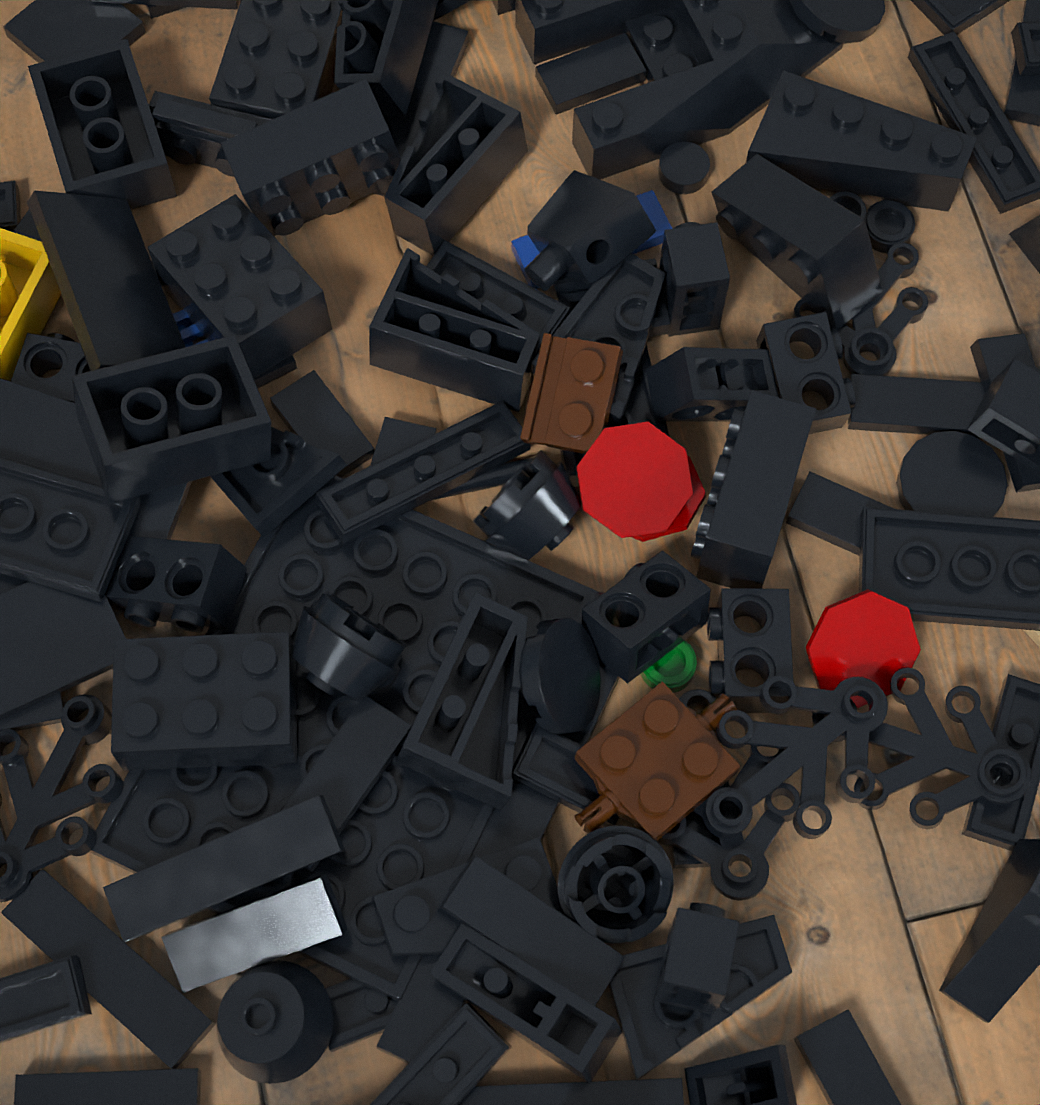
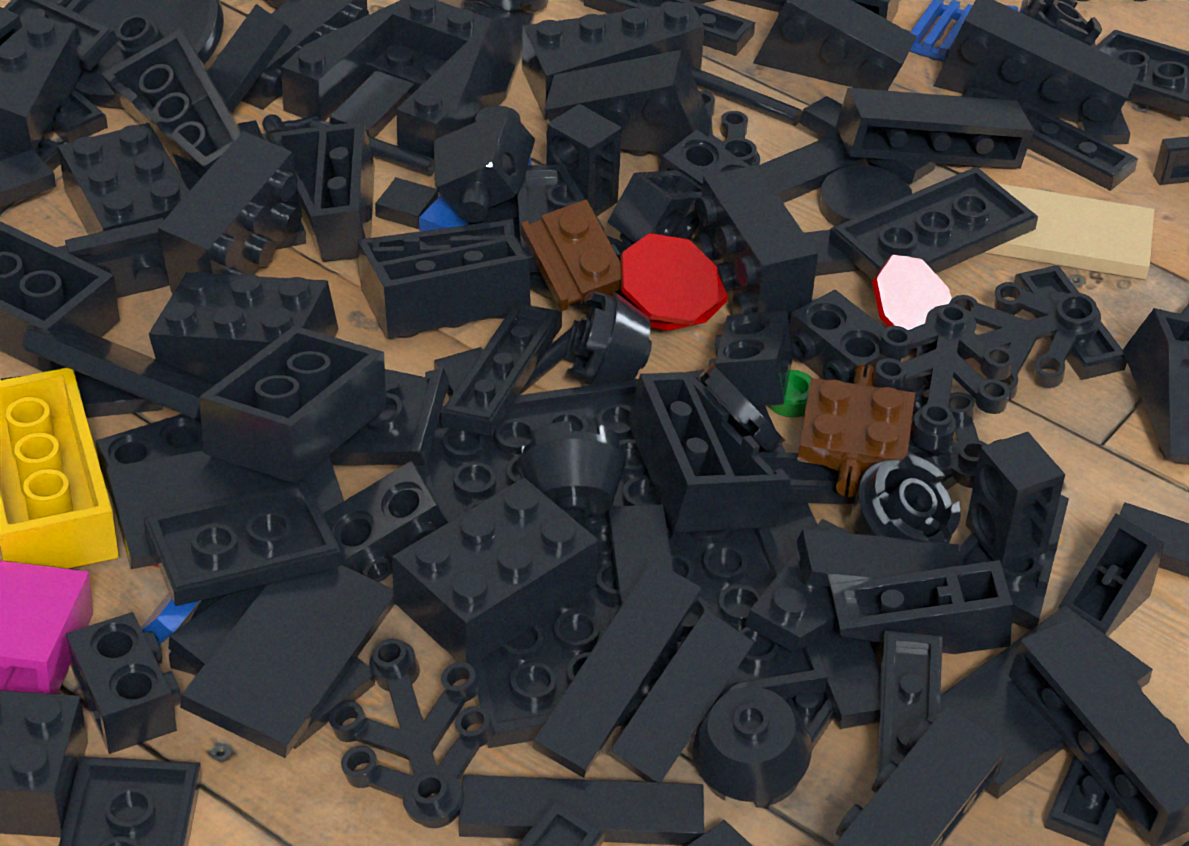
camera: 40 degrees left, 25 degrees down
none -> black hand [262,114,319,144]
none -> black bar [309,118,435,176]
none -> black tile [375,177,438,229]
none -> black bar [687,64,802,126]

